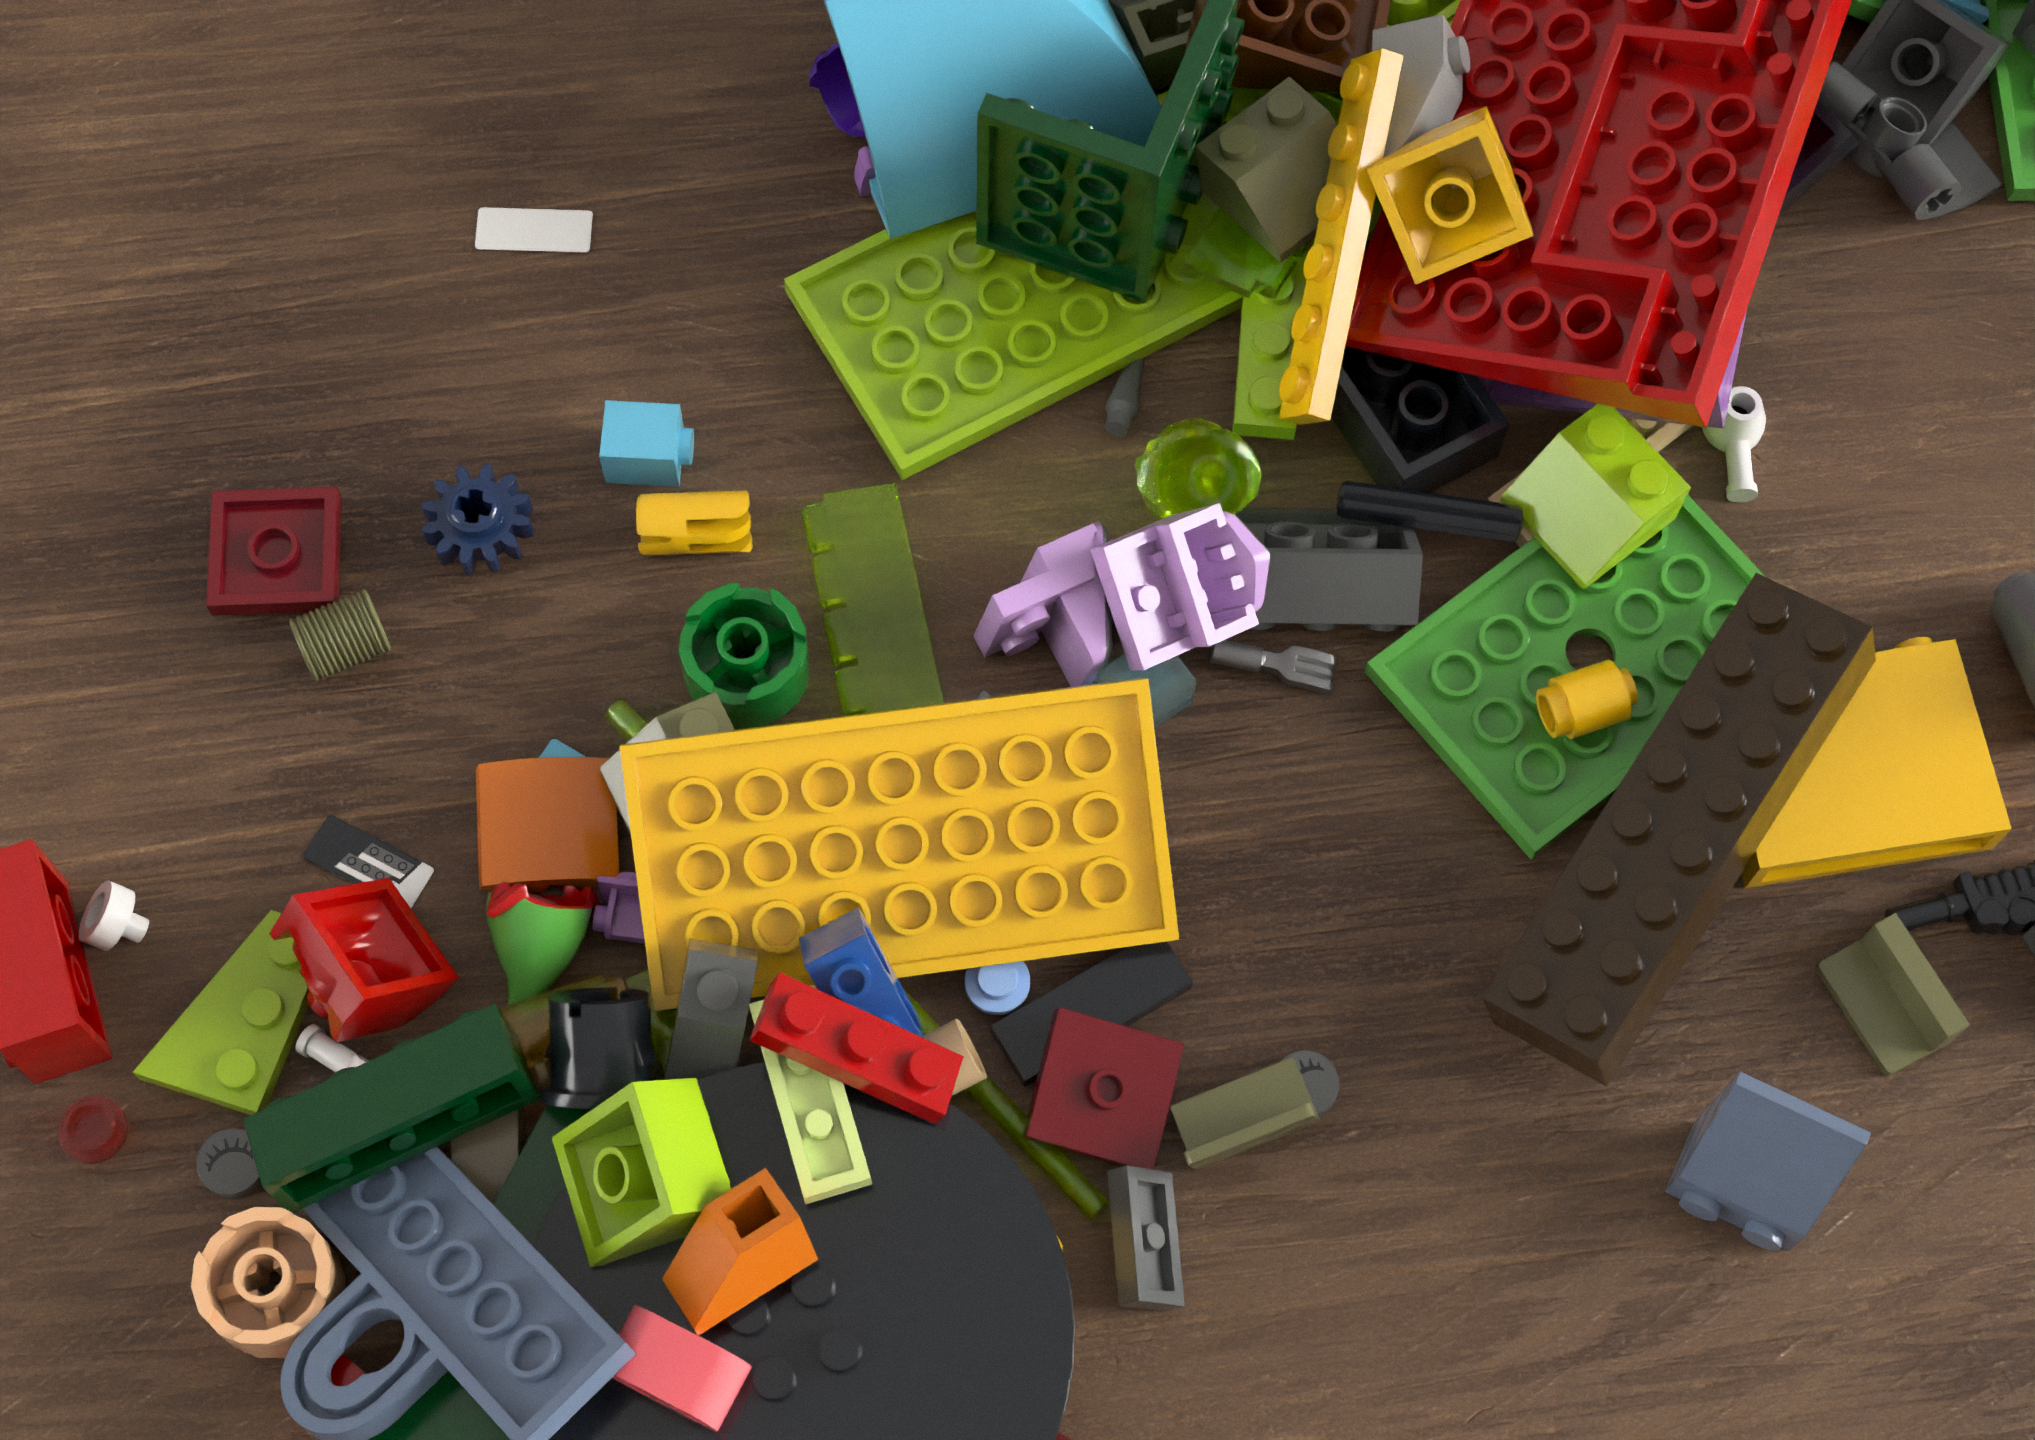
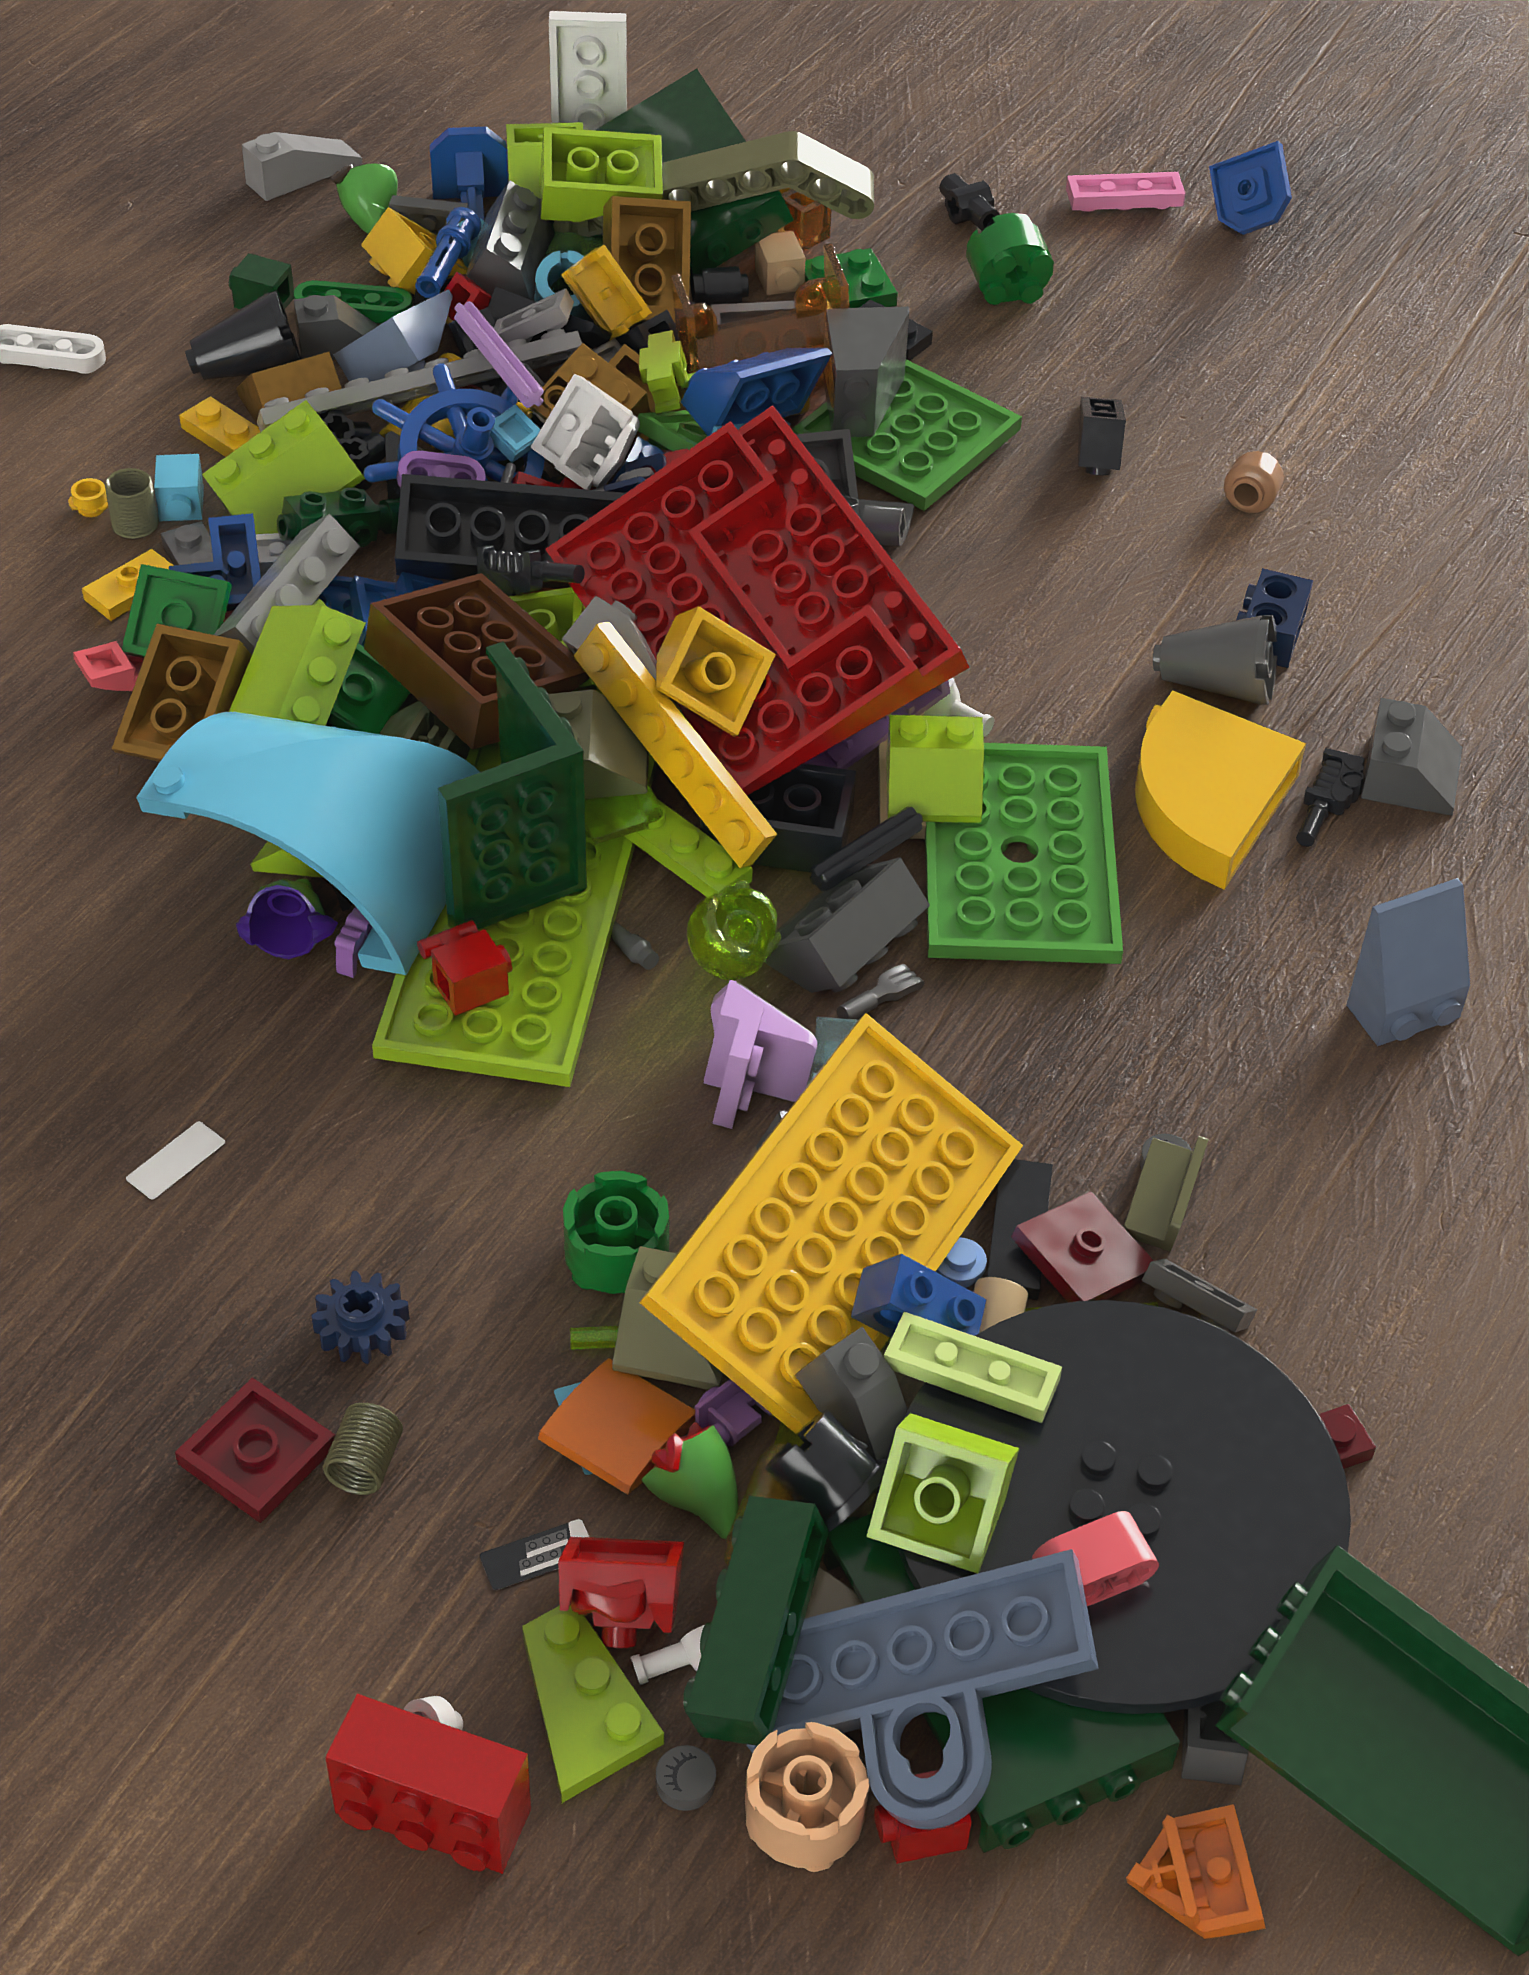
camera: 50 degrees left, 20 degrees down
clear red plate [58,1096,128,1164] -> none
medium azure brick [599,400,694,487] -> none
yellow arm [636,491,753,555] -> none
orange slope [662,1168,819,1336] -> none
red plate [749,972,964,1124] -> none
clear neon green windscreen [801,483,944,716] -> none
lavender piece [1090,503,1270,671] -> none
dark brown brick [1482,573,1876,1087] -> none
yellow brick [1536,659,1638,739] -> none
olive panel [1816,913,1970,1076] -> none
none -> red brick [417,920,513,1016]

